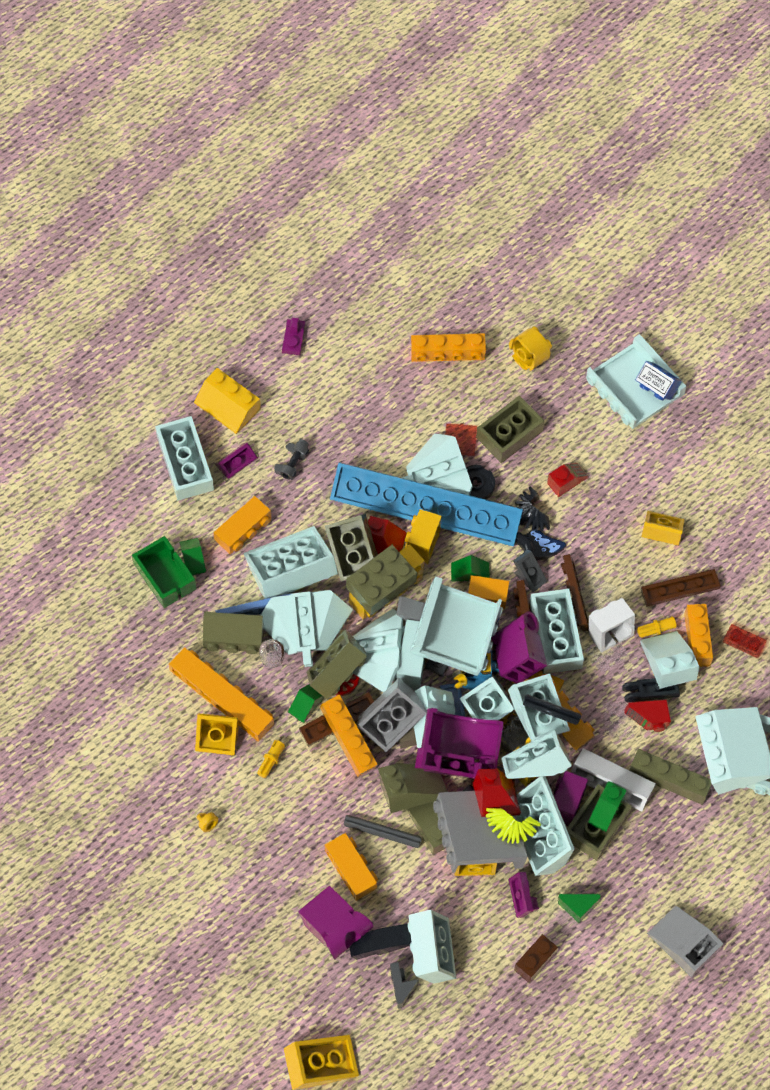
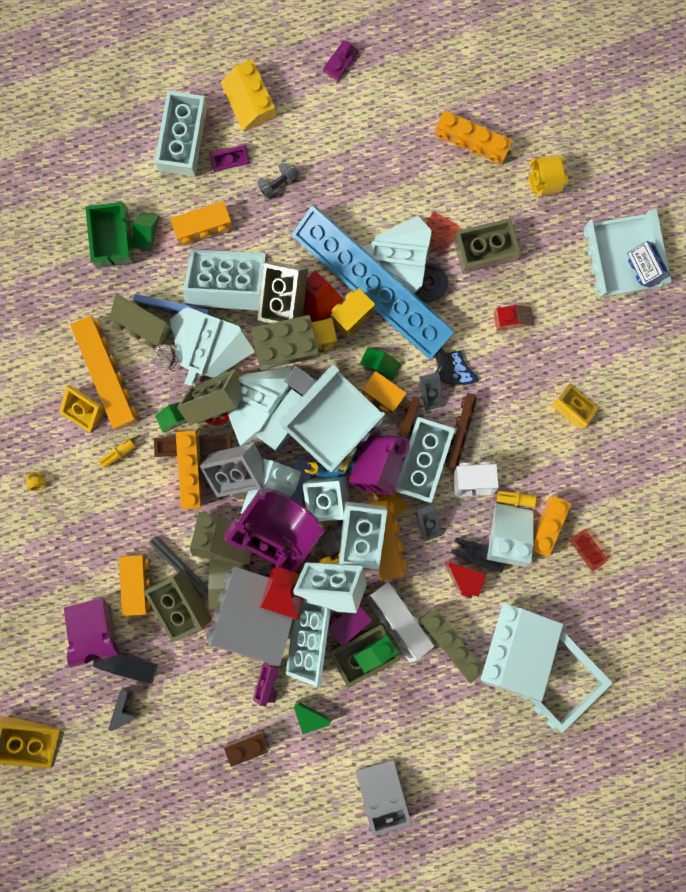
camera: 30 degrees right, 20 degrees up
light aqua brick [408,910,456,984] -> none
neon yellow hair [486,808,541,844] -> none
black hair [515,486,550,532] -> none
black axle [523,694,581,725] -> none
reddish brown plate [641,569,721,607] -> none
none -> olive slope [143,569,212,642]
none -> dark grey slope [416,504,442,541]

